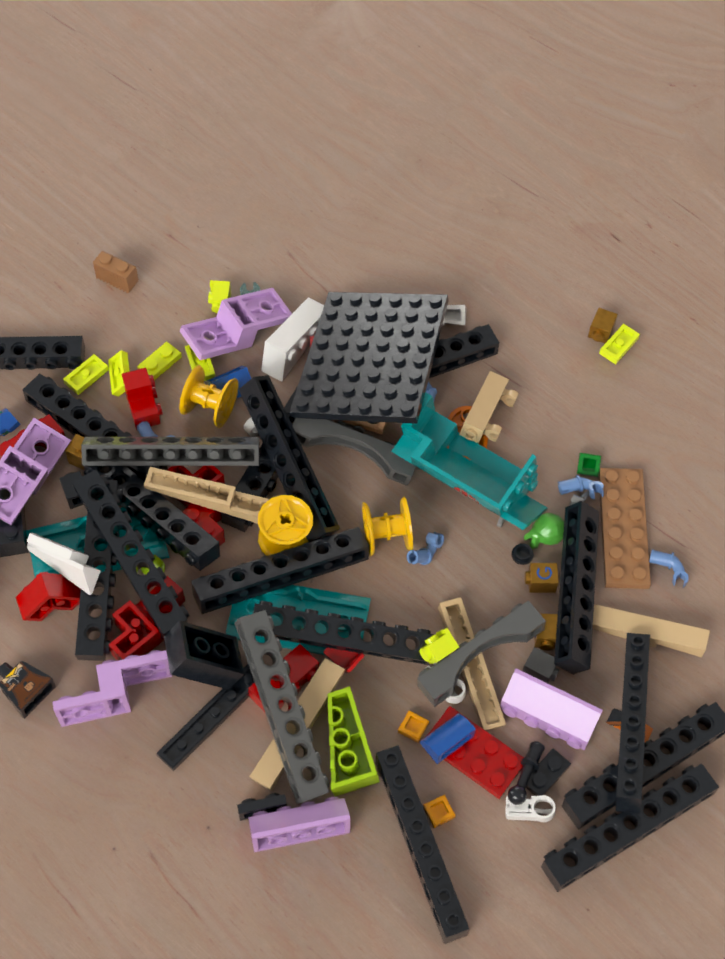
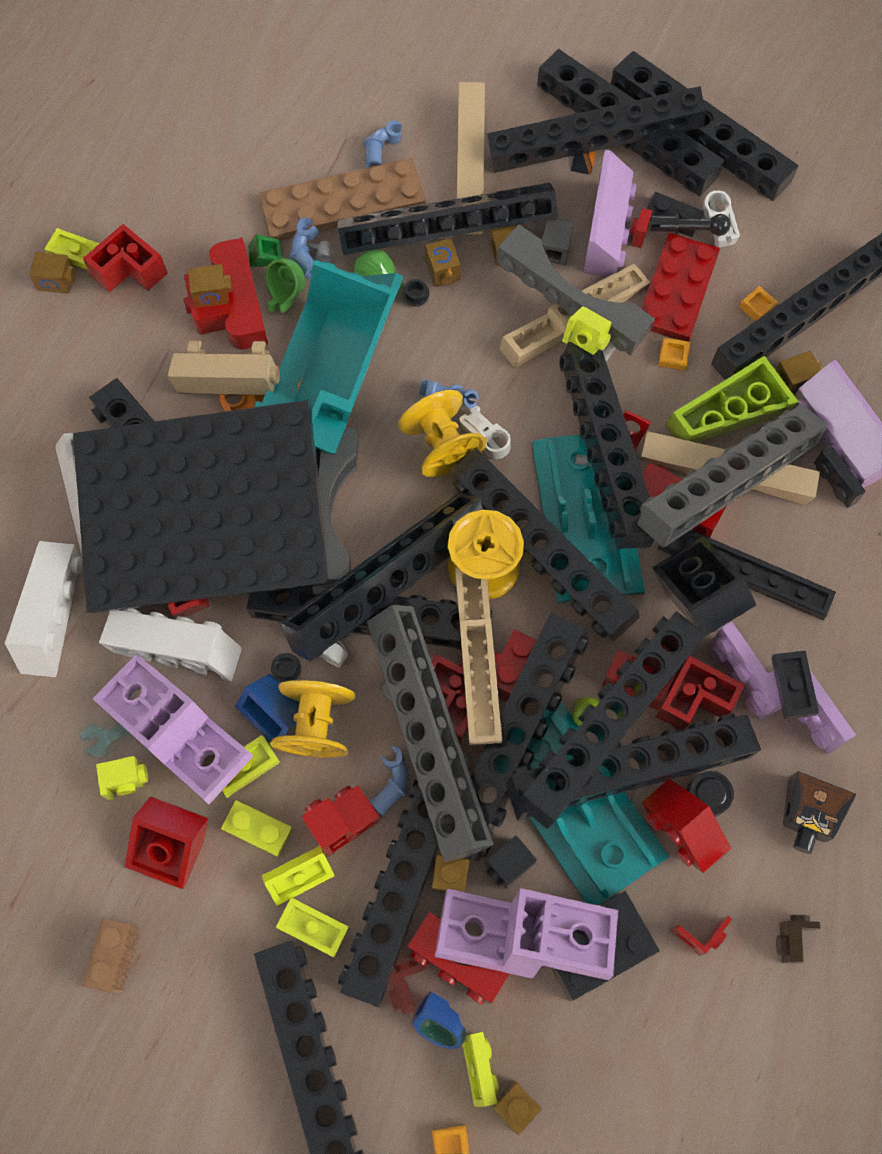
camera: 105 degrees left, 10 degrees up
white wedge [27,533,100,595] -> none
blue brick [419,714,476,764] -> none
none -> white wedge [5,541,82,677]
none -> red brick [83,223,168,292]
none -> red slope [124,796,209,889]
none -> red brick [183,237,268,350]
none -> pearl gold brick [188,264,233,308]
none -> bright green piece [265,258,306,313]
none -> clear red bracket [388,960,424,1015]
none -> white piece [459,406,511,459]
none -> red plate [629,208,652,248]
none -> black wheel [686,771,734,817]
none -> black plate [771,650,819,719]
none -> pearl gold brick [776,350,823,395]

